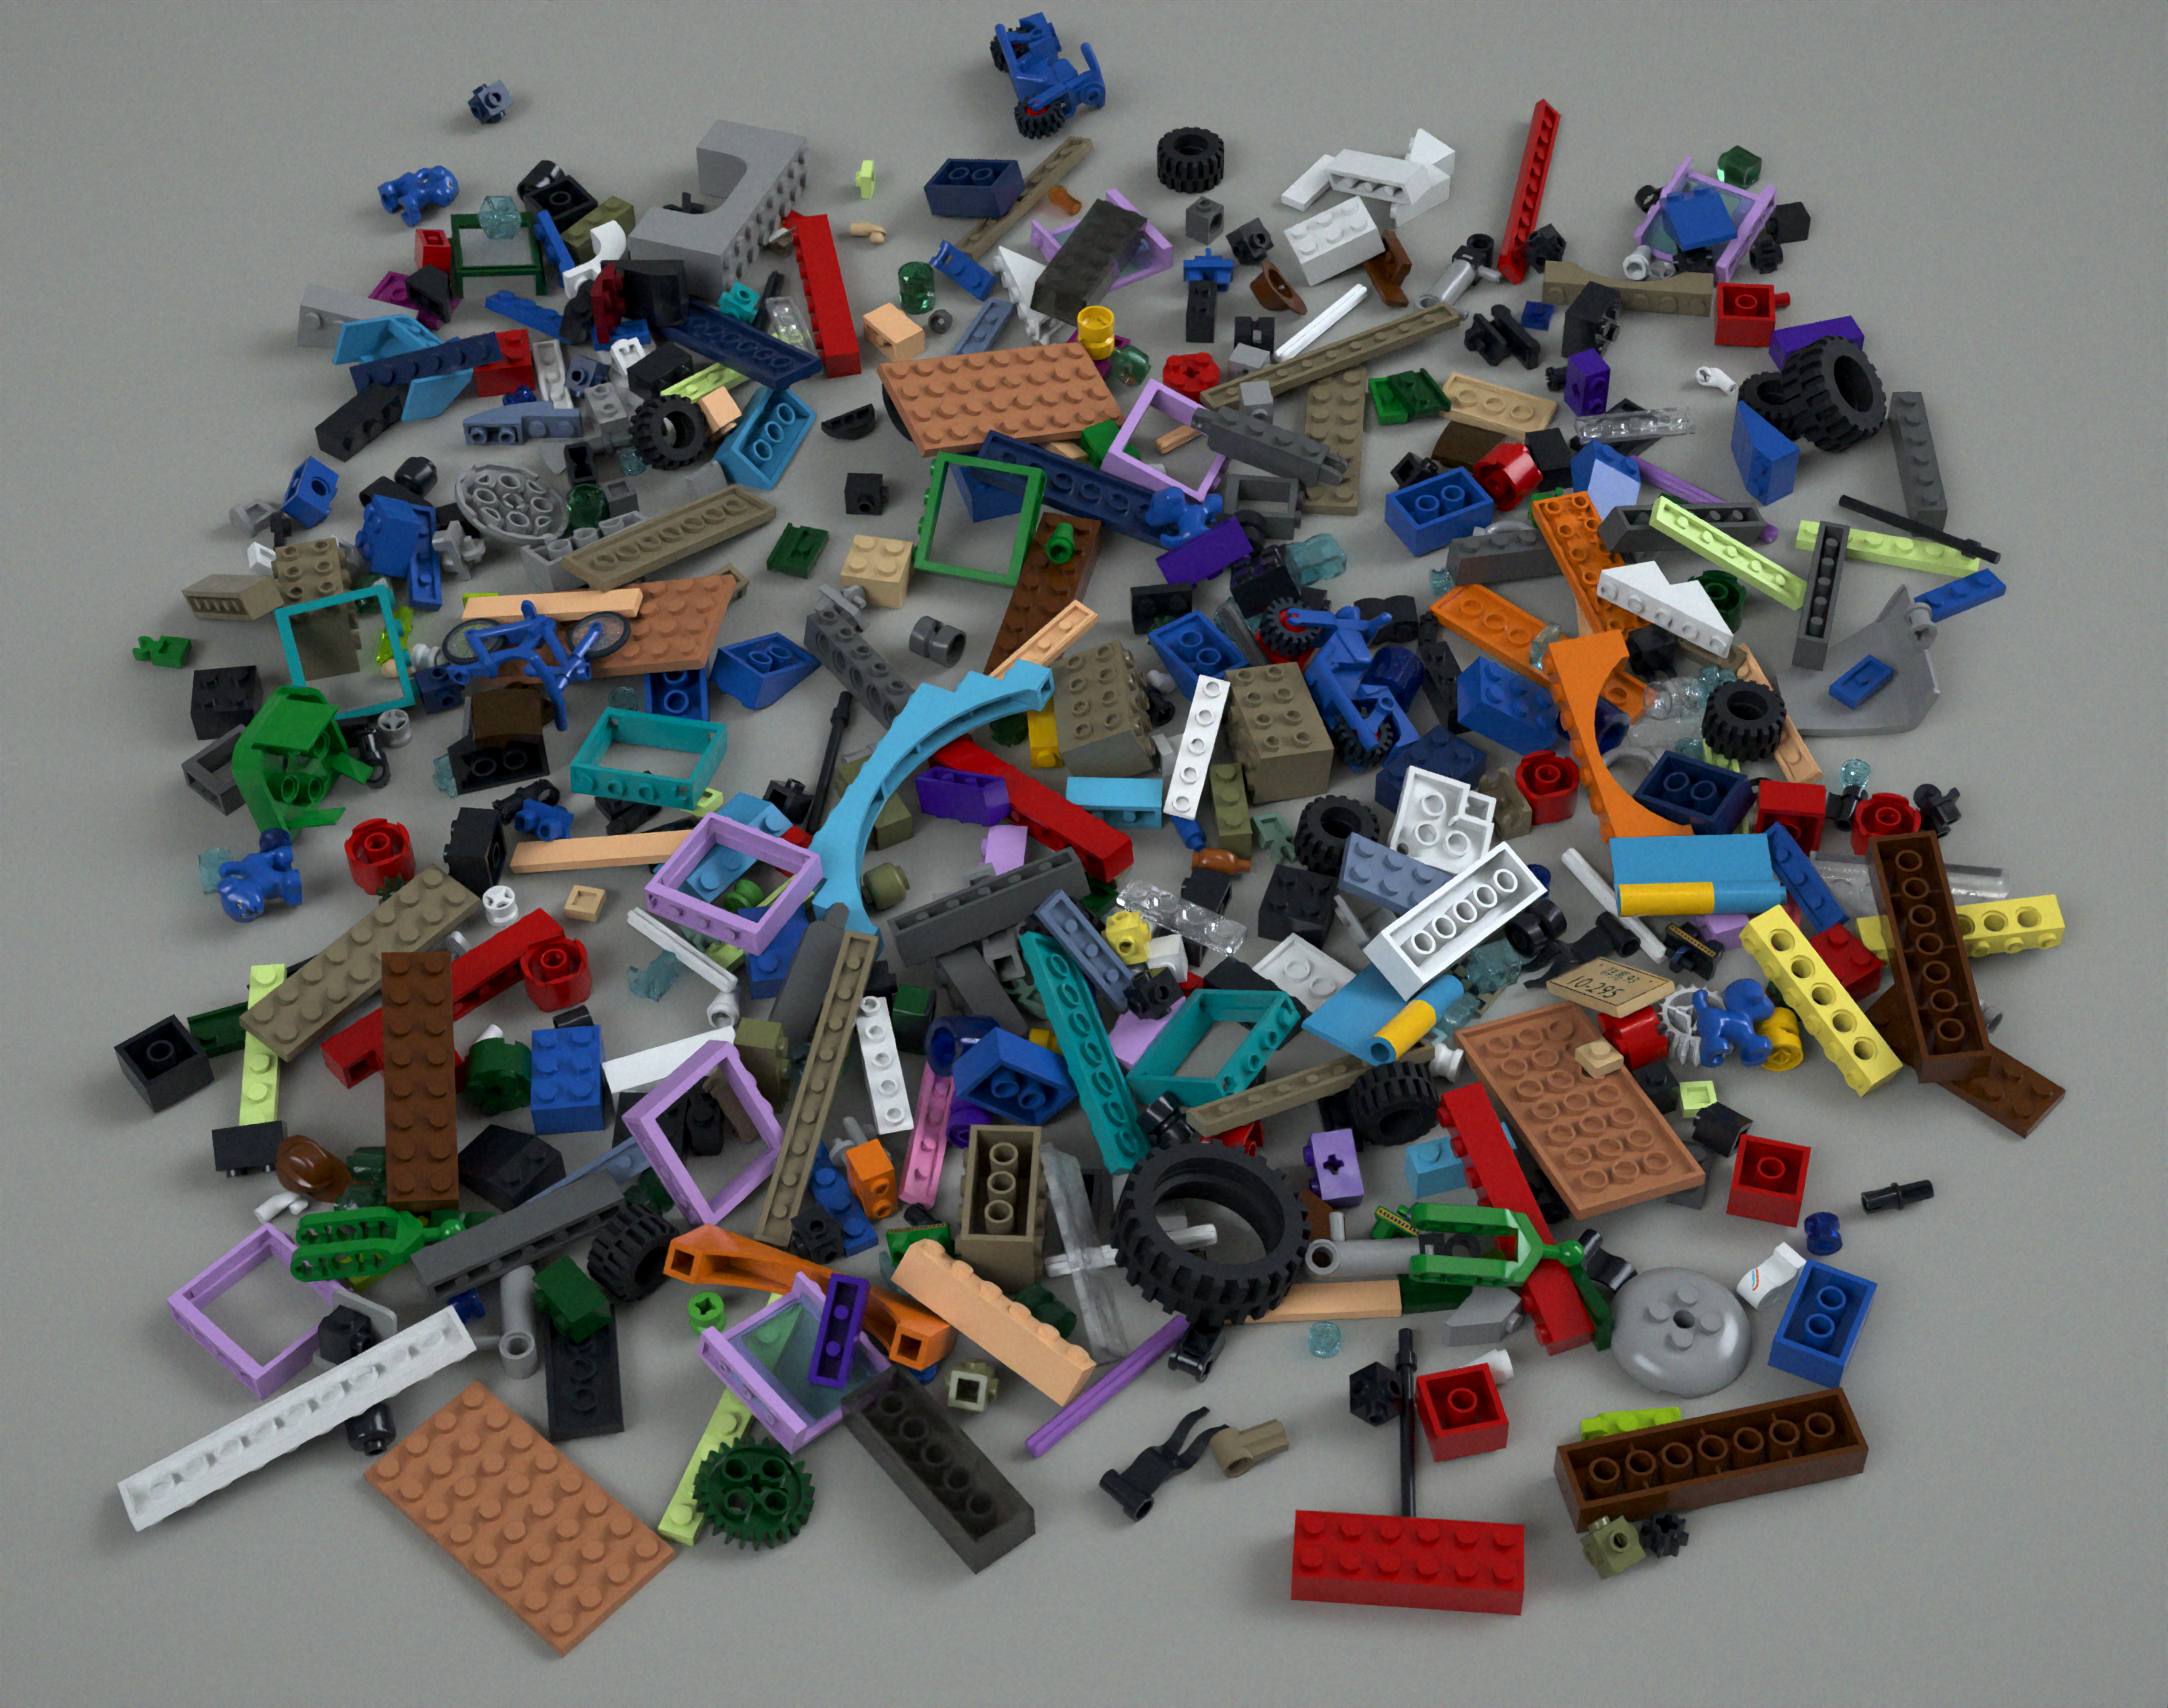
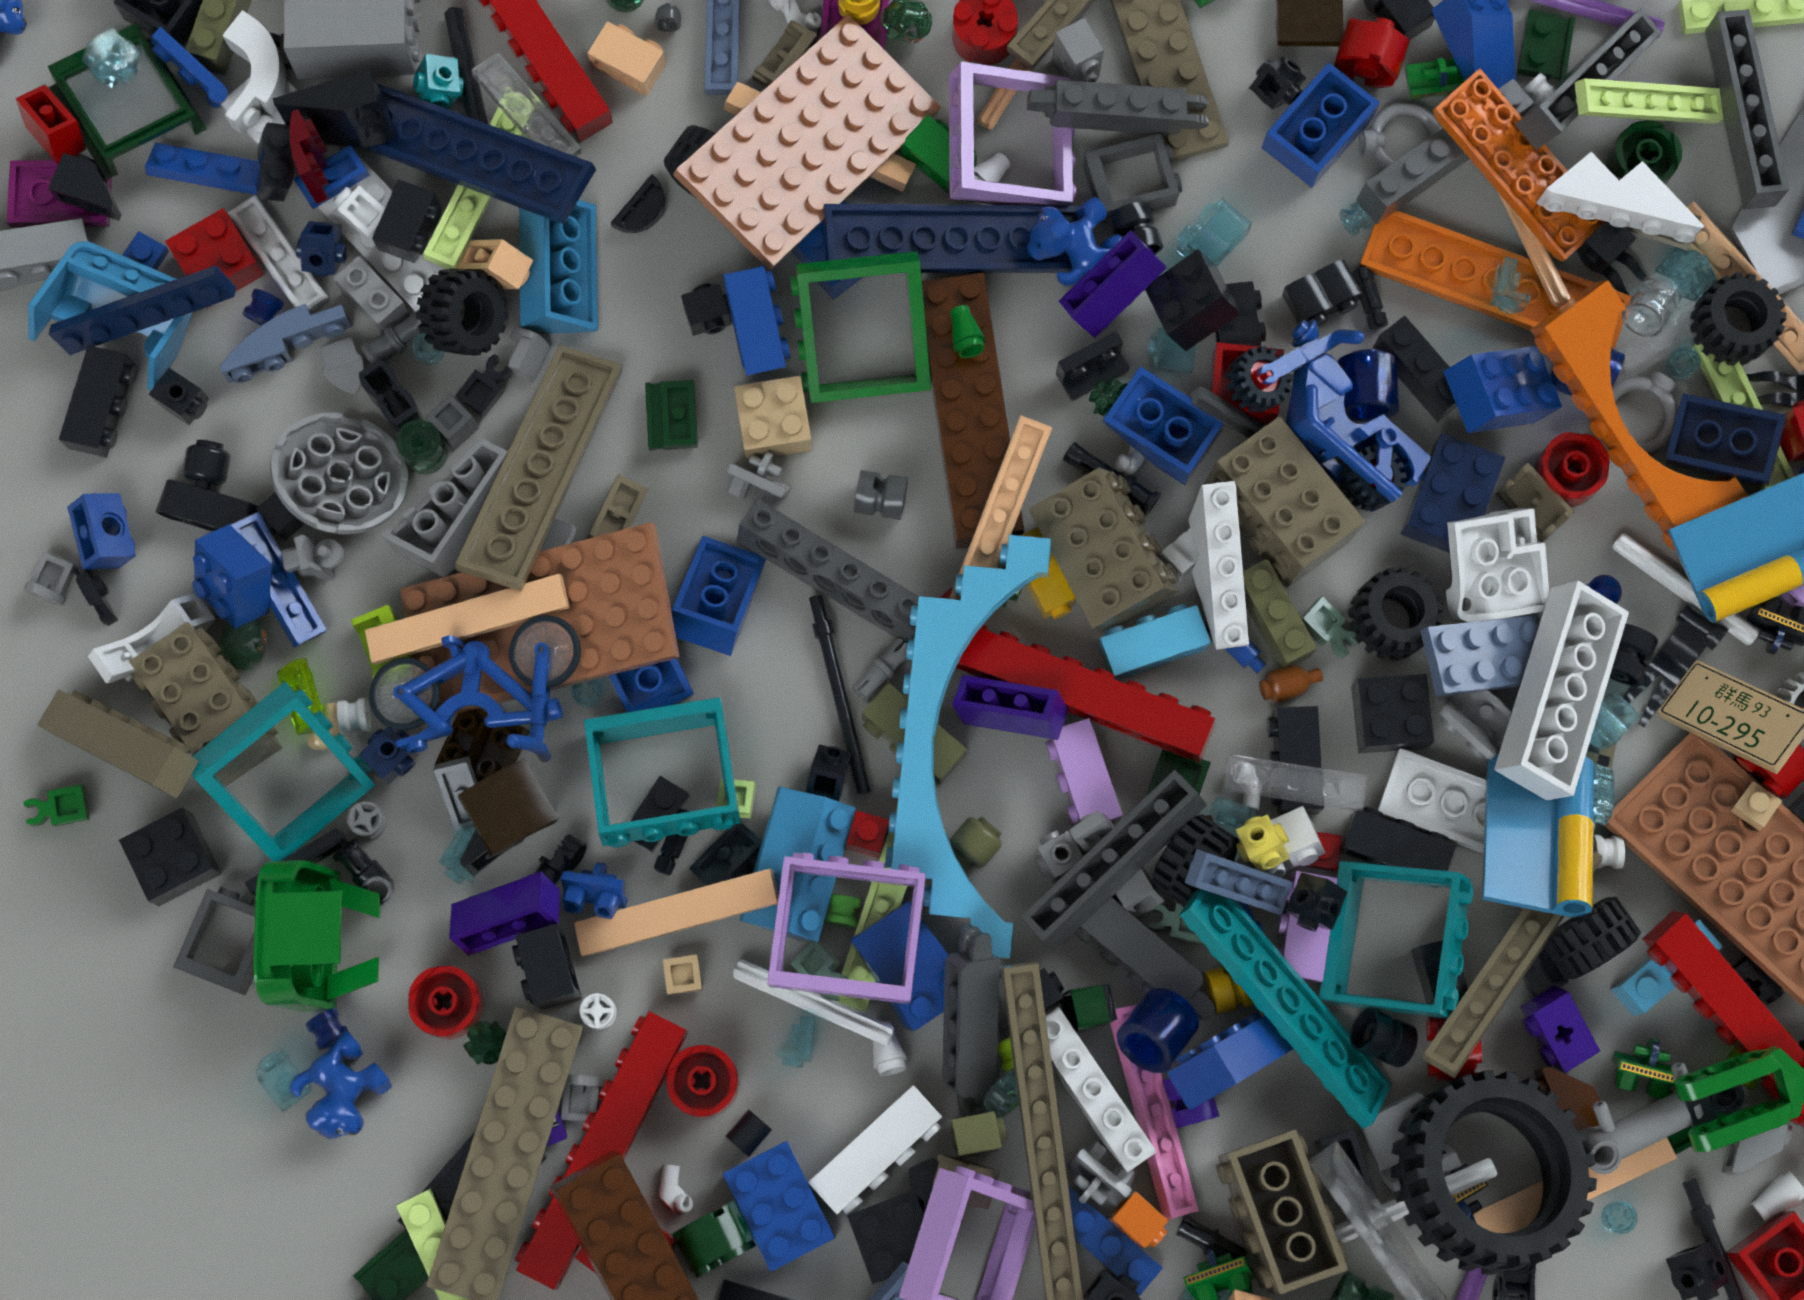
camera: 25 degrees left, 30 degrees up
none -> black brick [149,368,209,426]
none -> dark purple brick [449,871,560,956]
none -> black plate [455,354,513,417]
none -> blue brick [722,265,791,376]

